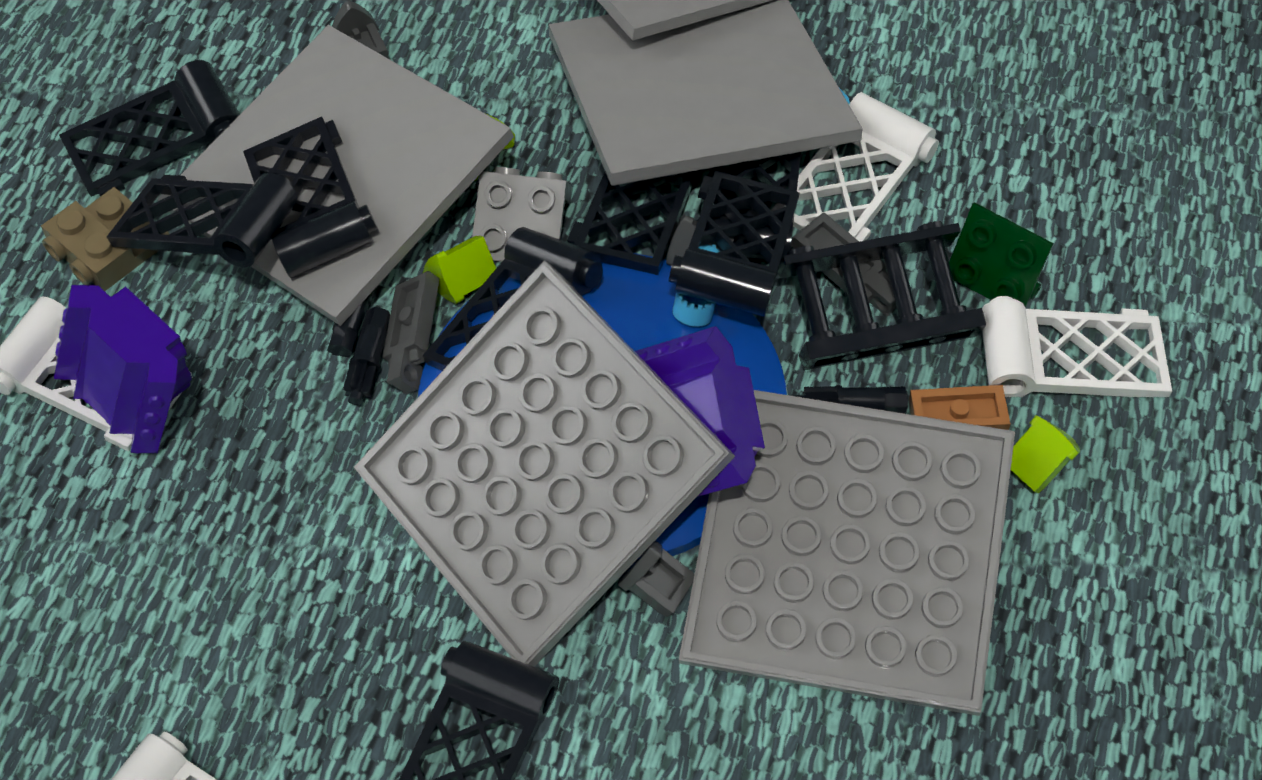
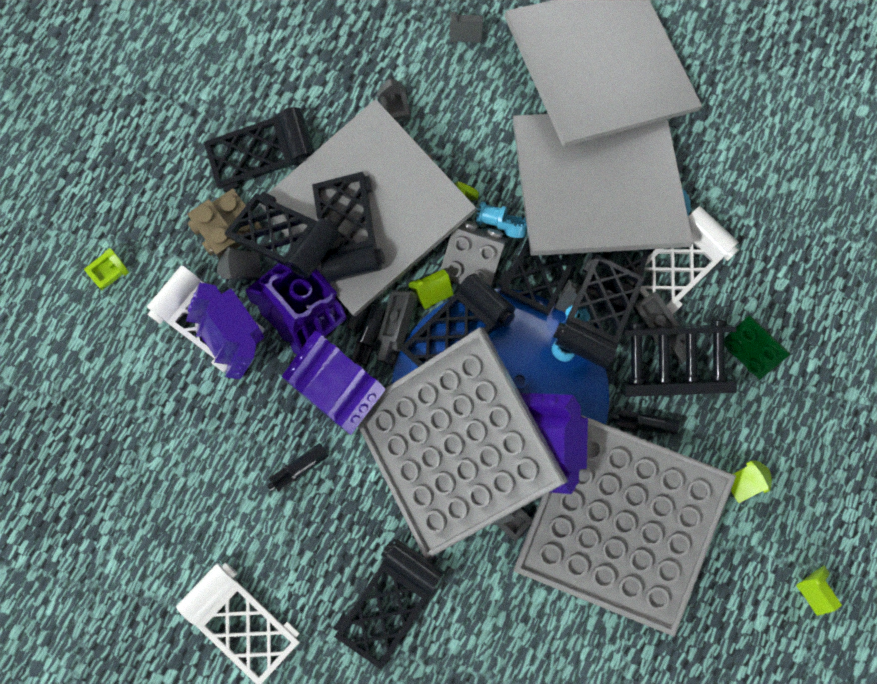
camera: 10 degrees right, 20 degrees up
medium nougat plate [908,385,1011,430] -> none
white piece [982,296,1172,397] -> none
none -> dark grey tile [217,247,261,281]
none -> dark purple slope [245,263,347,354]
none -> black piece [267,443,329,492]
none -> dark purple slope [281,331,386,435]
none -> medium azure connector [476,201,527,238]
none -> lime tile [796,565,842,616]

